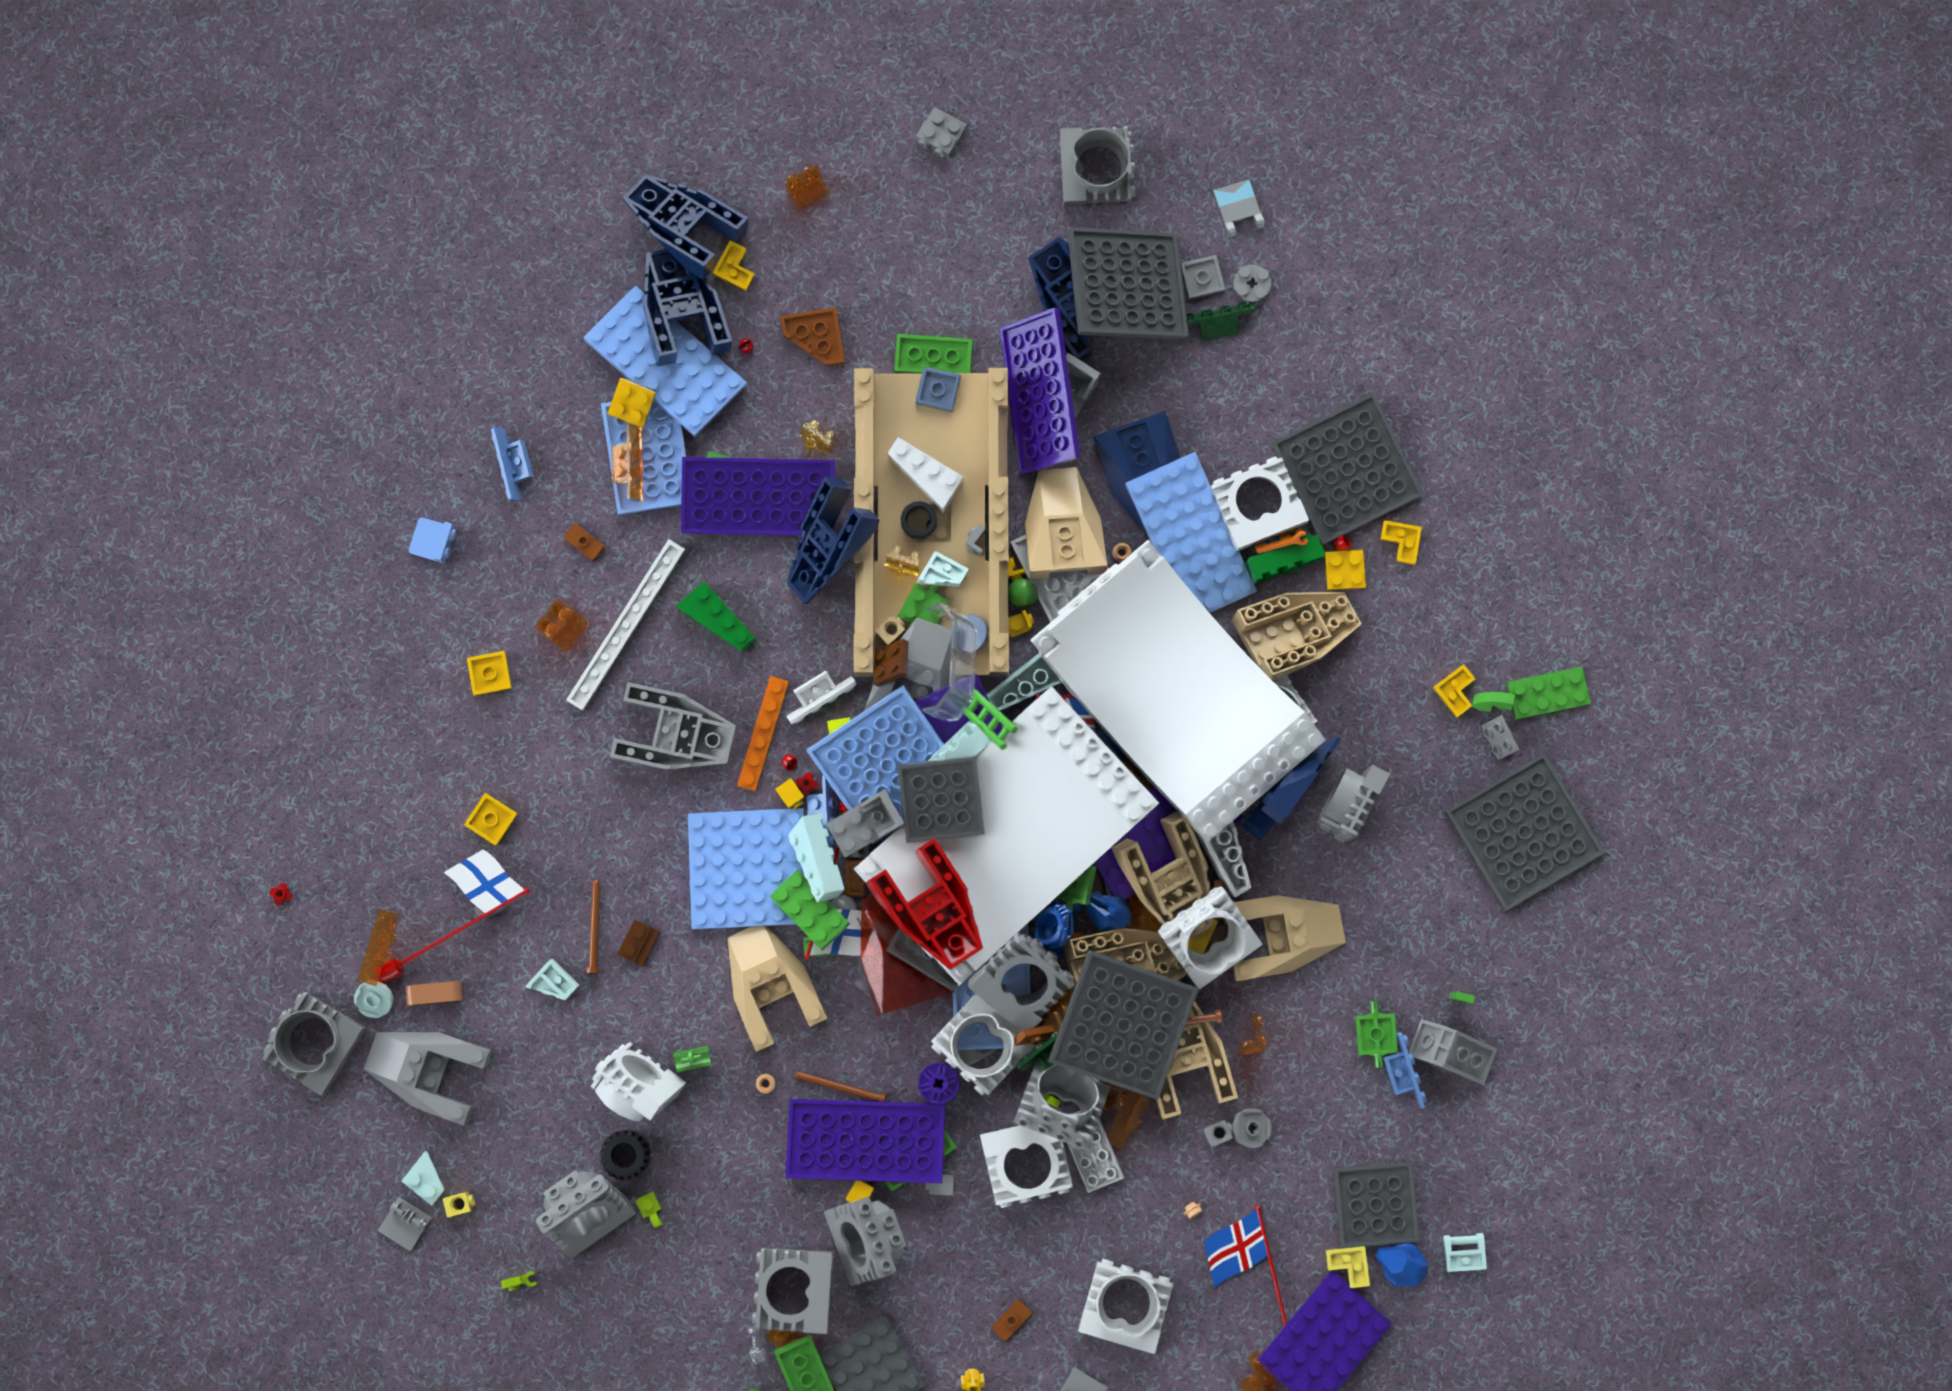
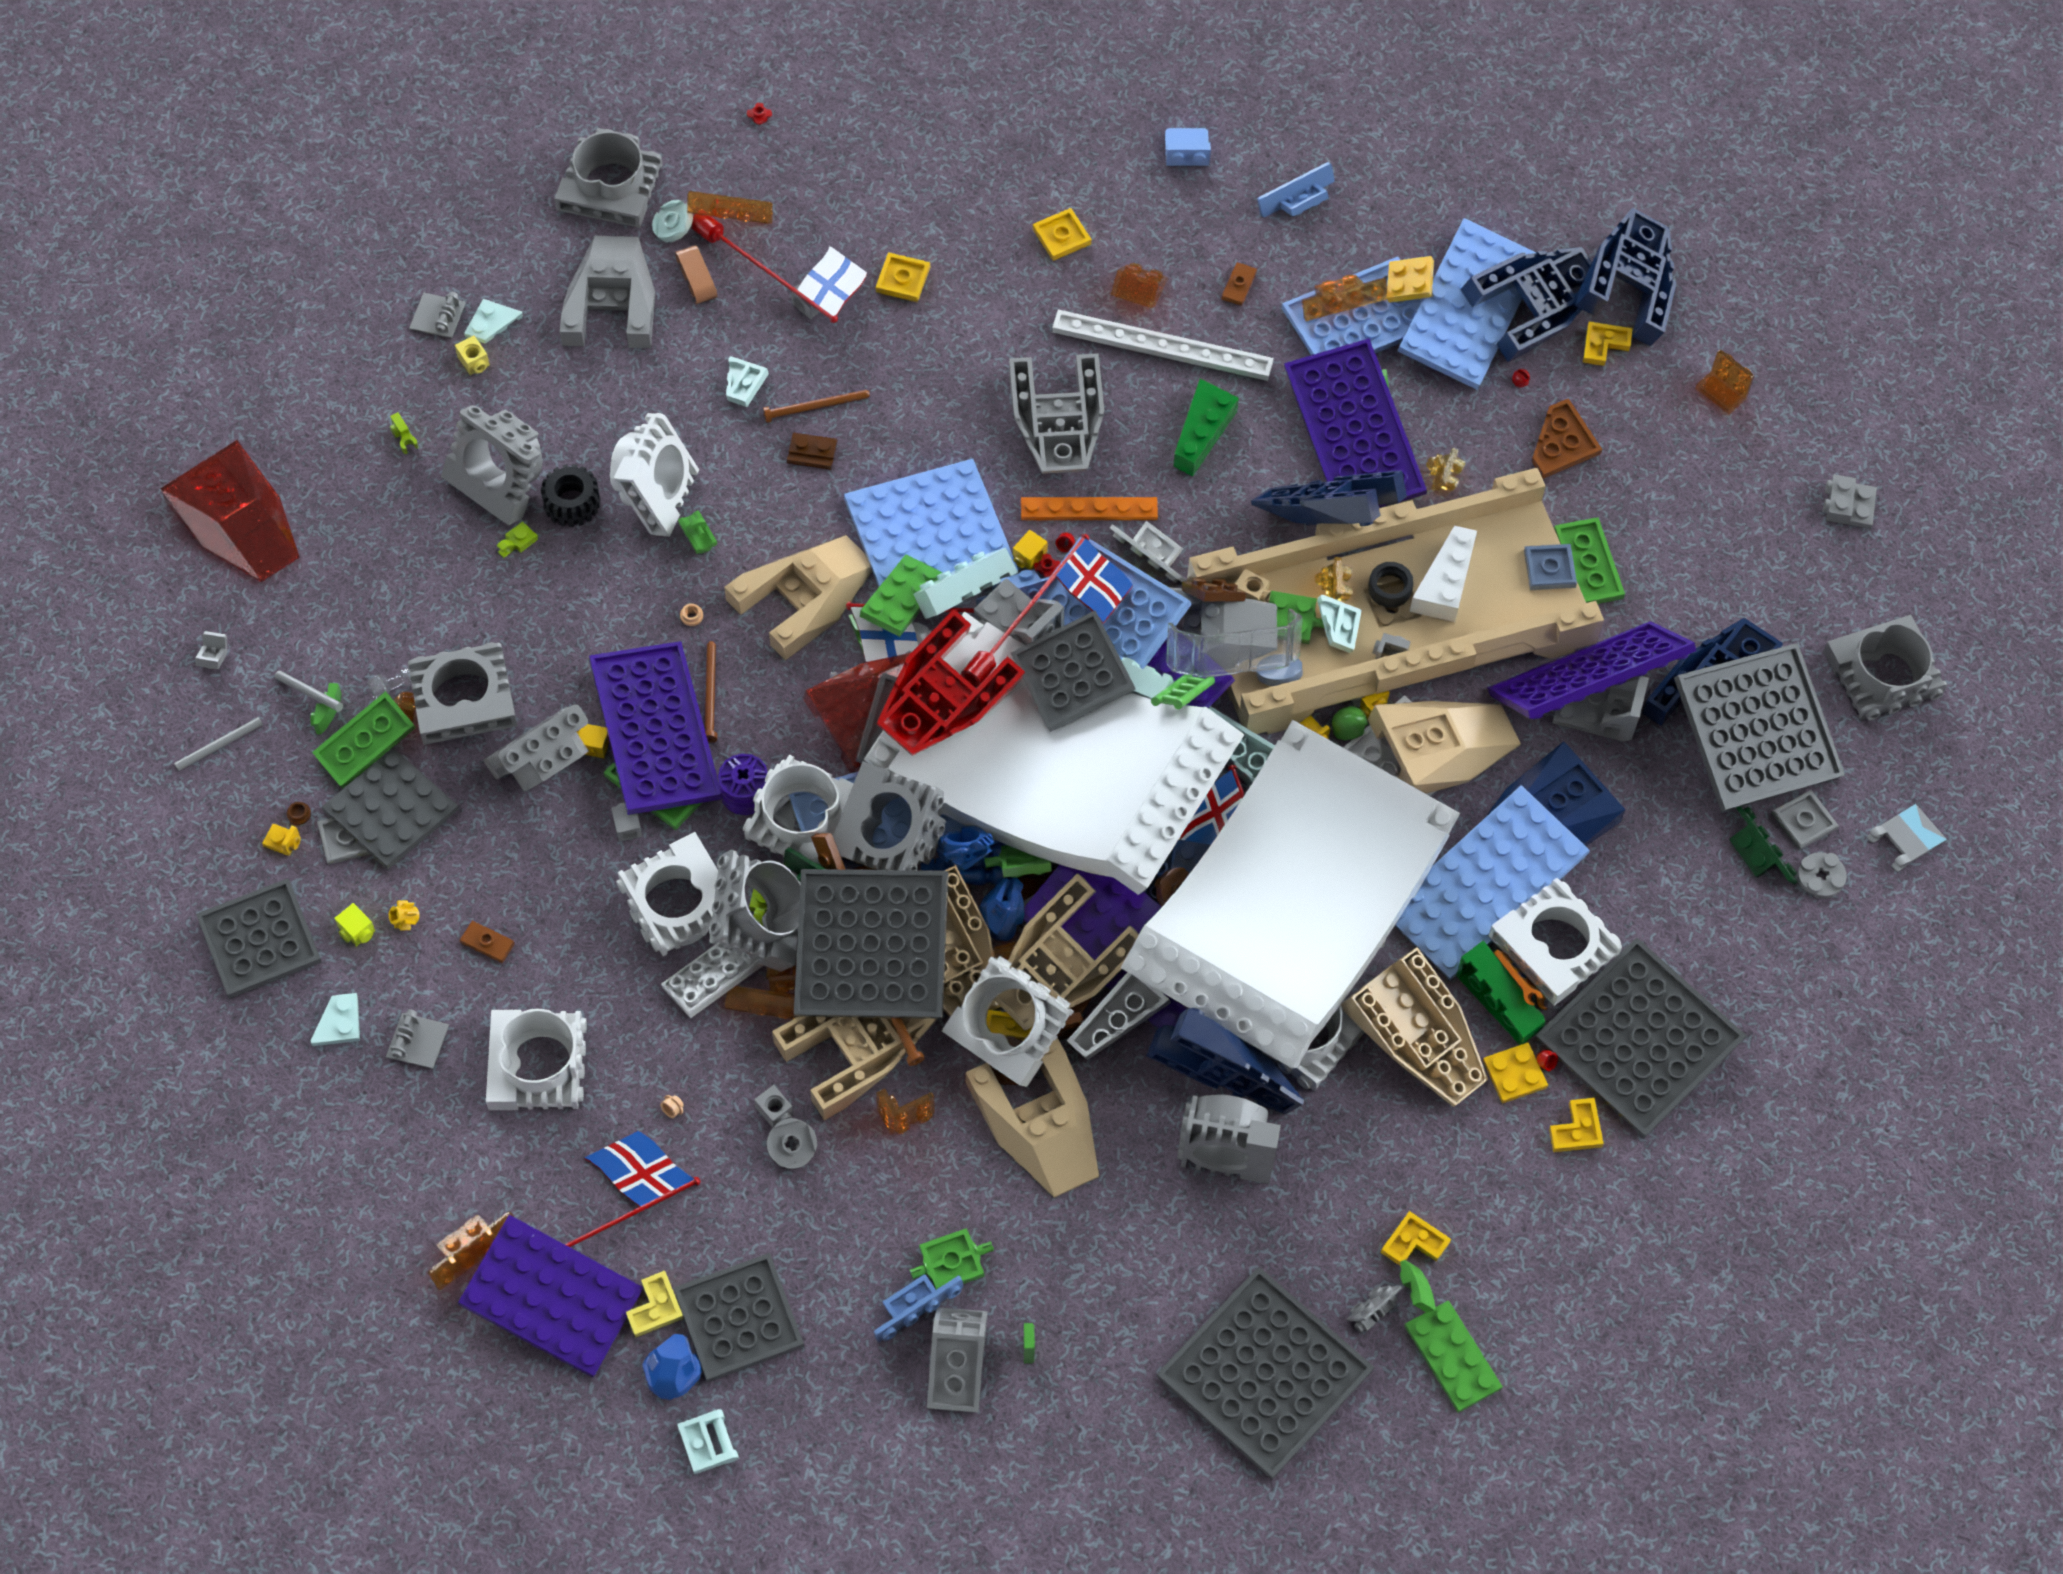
camera: 70 degrees right, 20 degrees down
none -> flag [961,534,1133,688]

